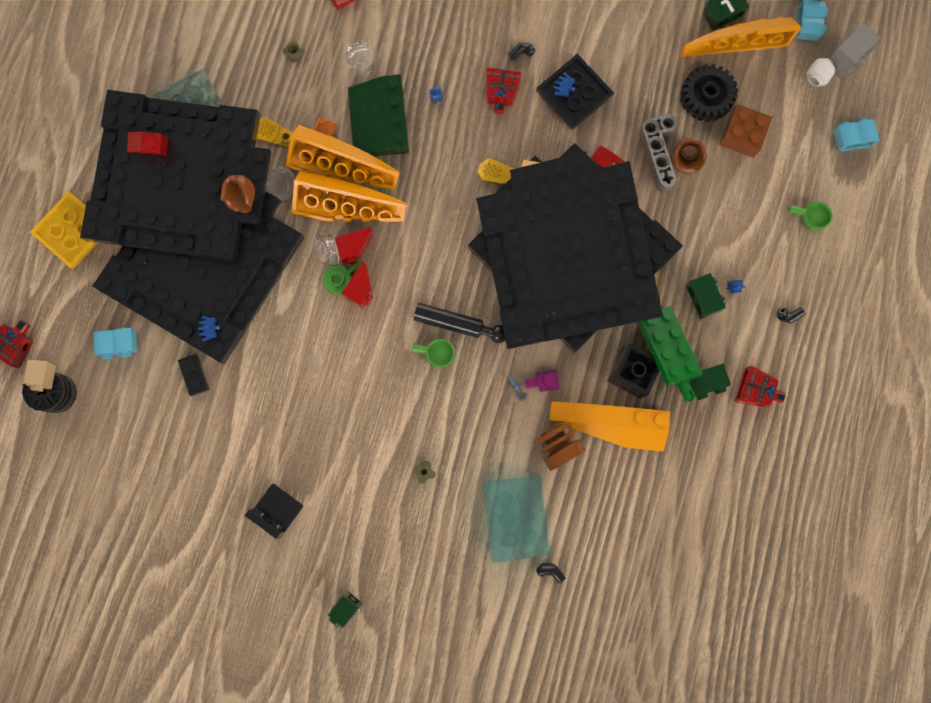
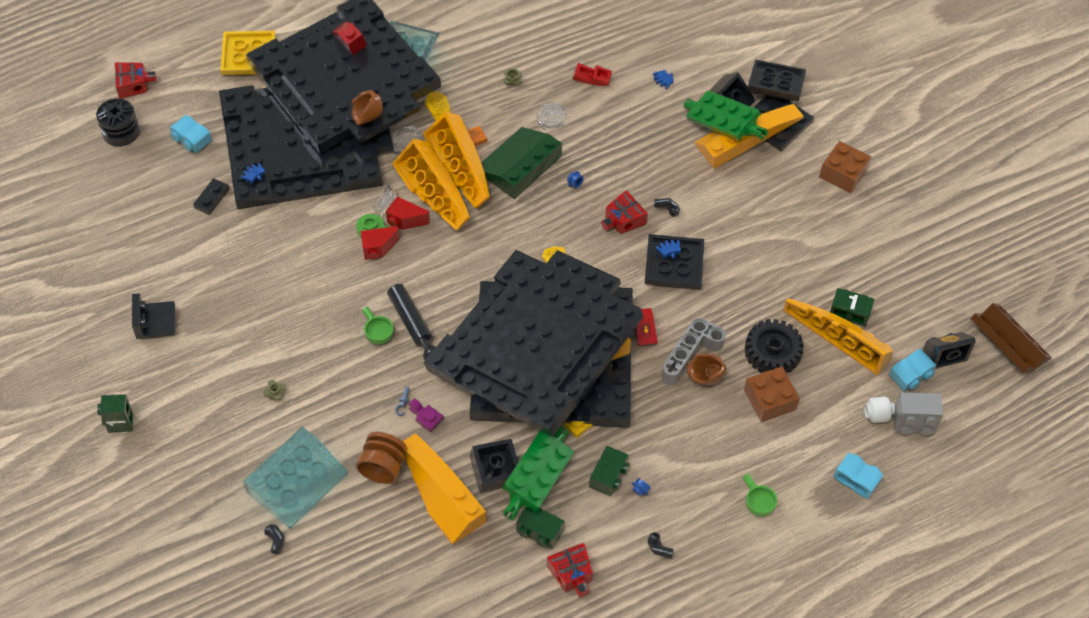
camera: 45 degrees right, 25 degrees down
tan brick [23,360,56,391] -> none

